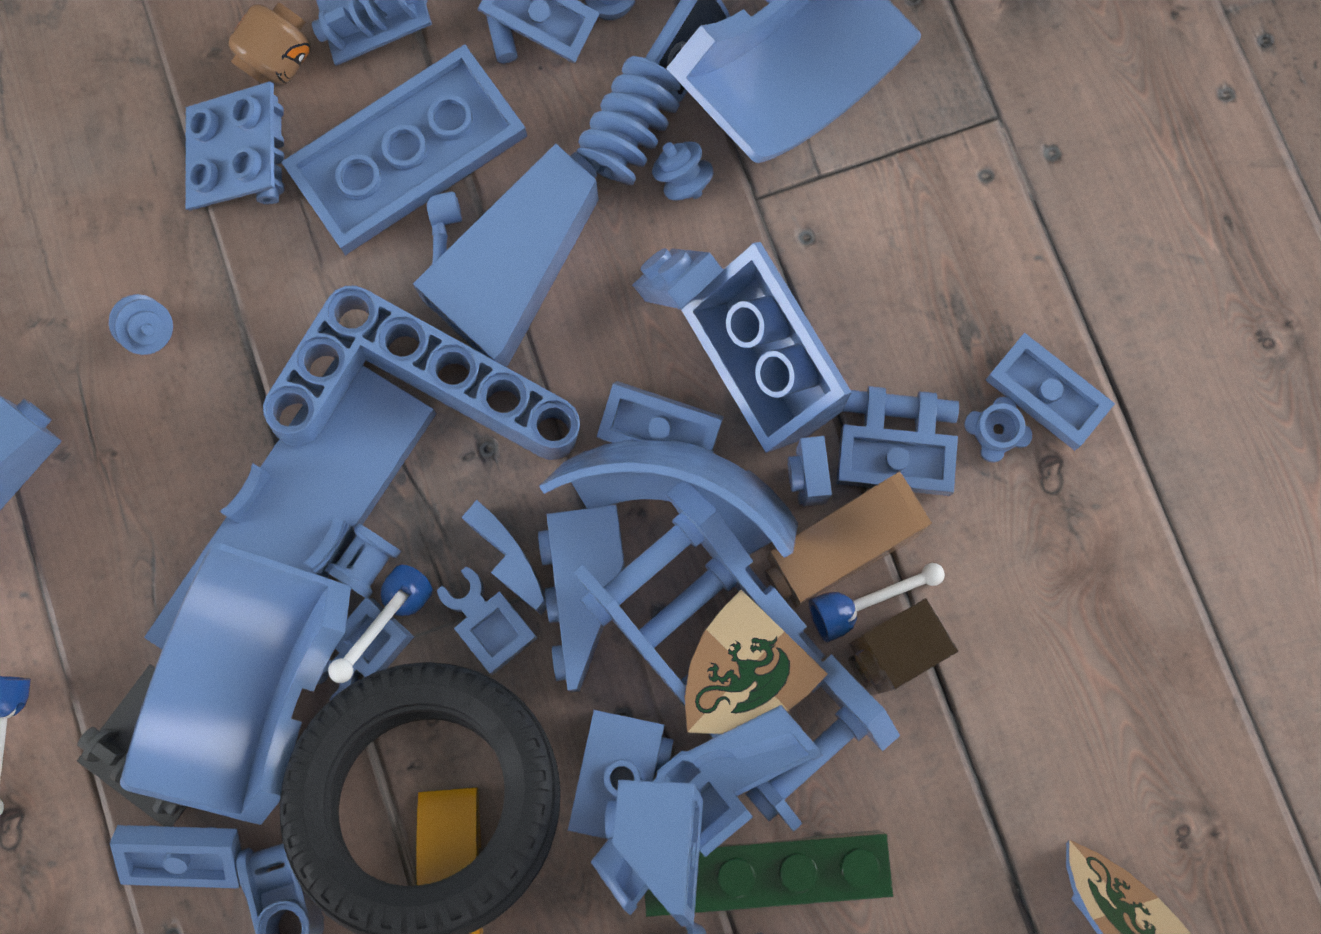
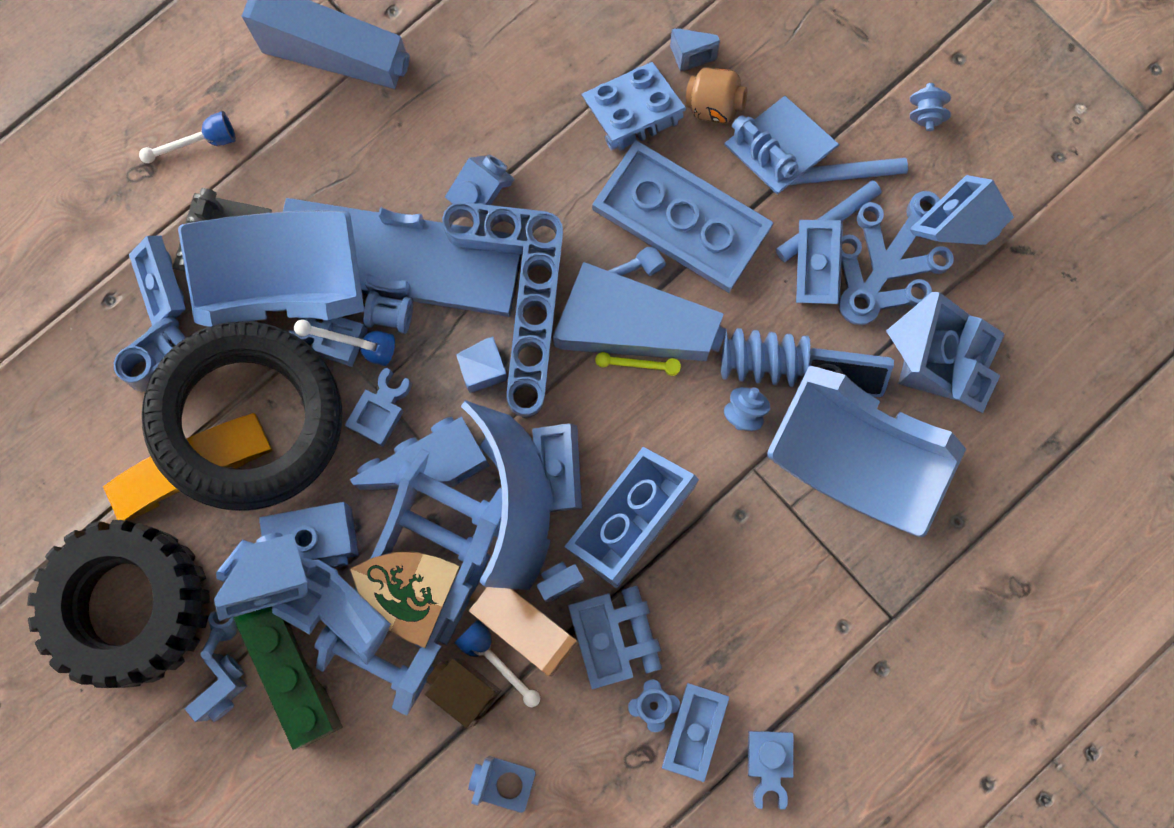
camera: 70 degrees right, 0 degrees up
medium blue wheel [108,294,173,355] -> none
medium blue slope [462,500,547,615] -> none
medium blue plate [632,248,724,309] -> none
none -> medium blue bracket [445,155,515,205]
none -> slope [456,336,508,393]
none -> medium blue bracket [468,756,536,813]
none -> neon yellow hinge [595,352,681,376]
none -> medium blue slope [670,29,720,71]
none -> medium blue plate [748,731,793,809]

